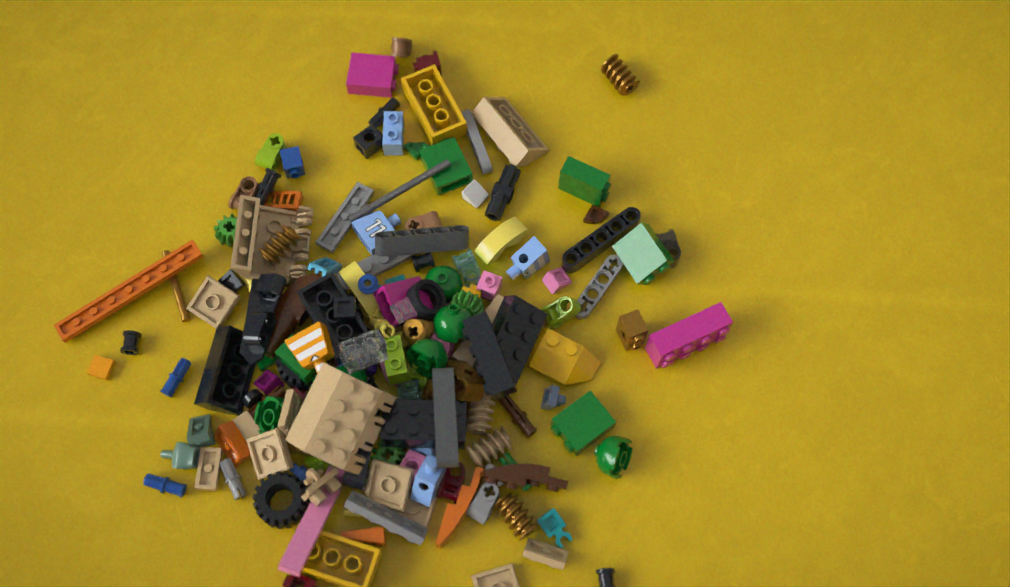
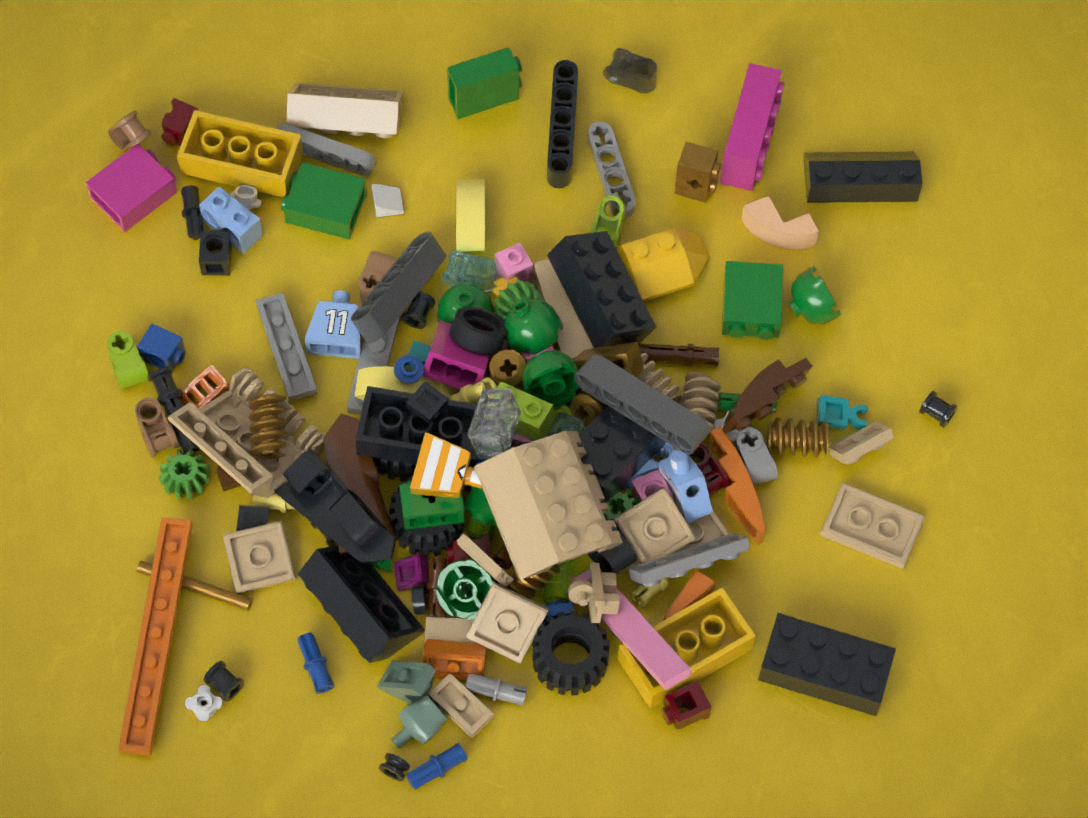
camera: 50 degrees left, 5 degrees down
light orange tile [87,355,115,381] -> none
medium azure tile [307,257,342,276] -> none
flat silver bar [348,159,451,223] -> none
clear plate [389,297,418,324] -> none
green tile [403,142,428,161] -> none
black brick [462,311,518,401] -> none
black piece [485,164,521,221] -> none
light blue torso [506,236,550,280] -> none
sand blue tile [541,385,566,410] -> none
bright pink slope [542,267,572,294] -> none
reddish brown tile [583,204,609,224] -> none
brick [612,222,674,285] -> none
none -> white plate [185,685,223,721]
none -> white plate [230,185,261,210]
none -> black bush [378,753,410,781]
none -> light nougat brick [741,196,819,249]
none -> black slope [803,151,923,203]

